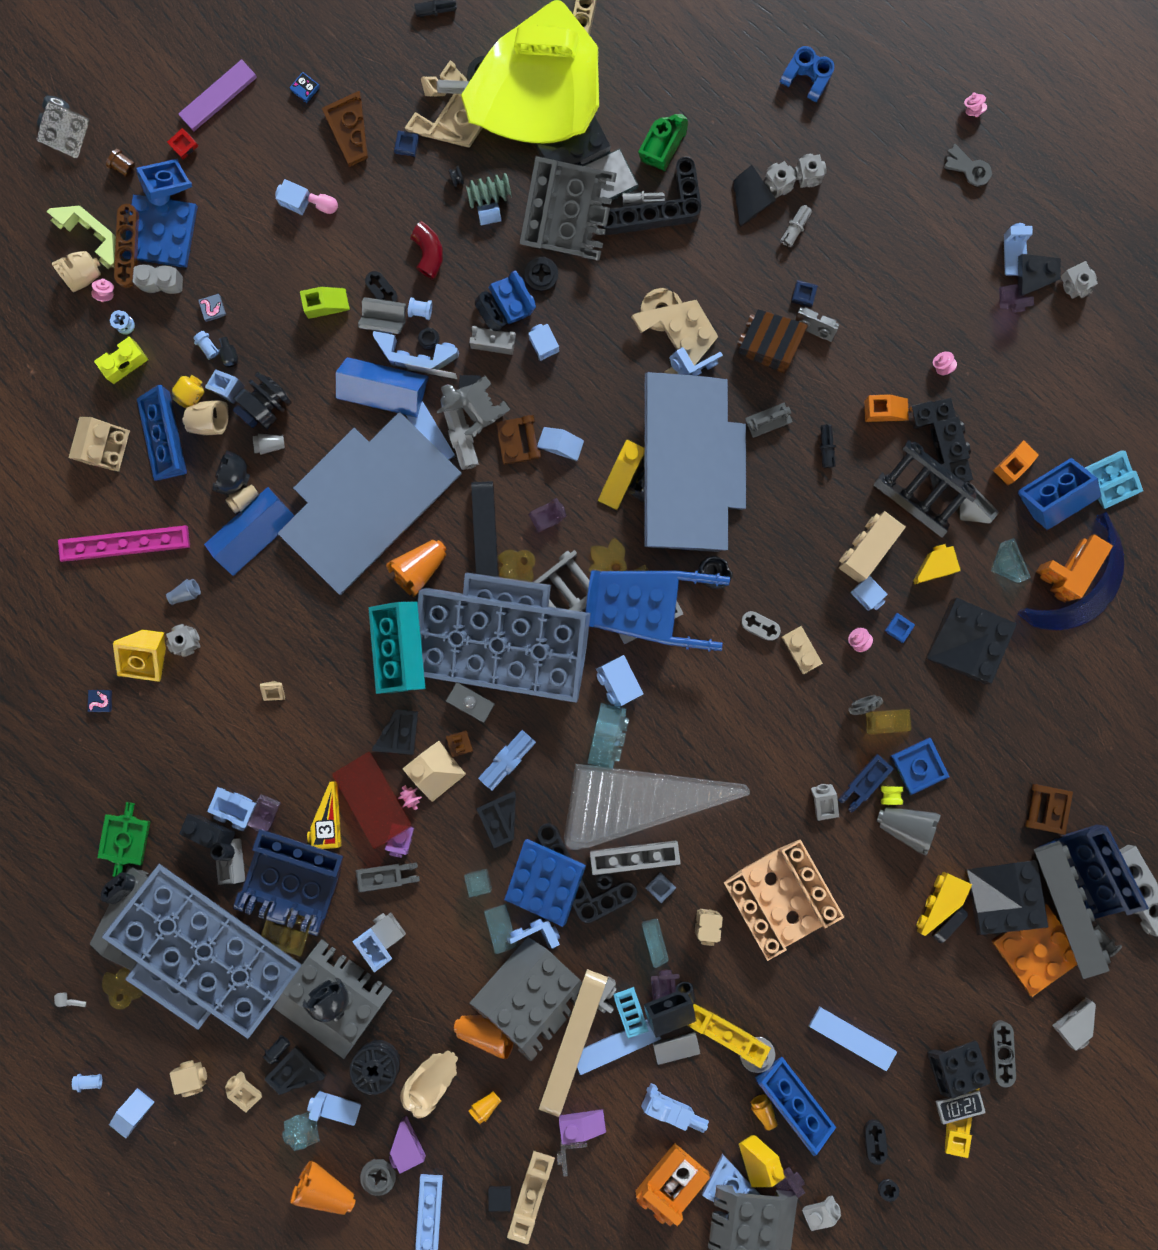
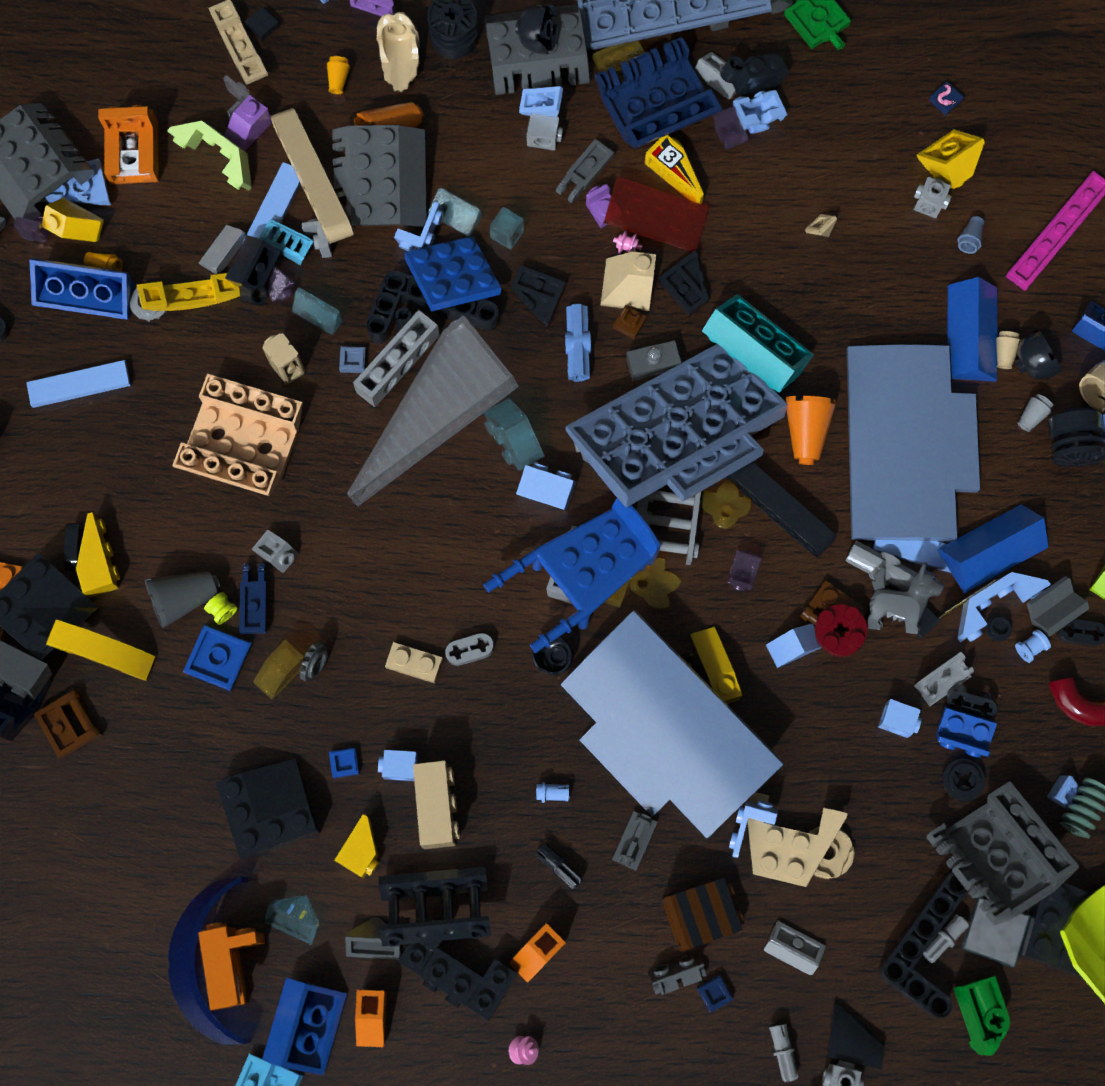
camera: 135 degrees right, 10 degrees down
light blue piece [641,1083,709,1133] -> none
bright pink wheel [849,628,873,652] -> none
none -> yellow slope [46,620,155,681]
none -> yellowish green slope [168,121,252,190]
none -> light blue pin [536,782,569,803]
none -> light grey slope [764,921,826,975]
none -> dark red plate [814,604,867,657]

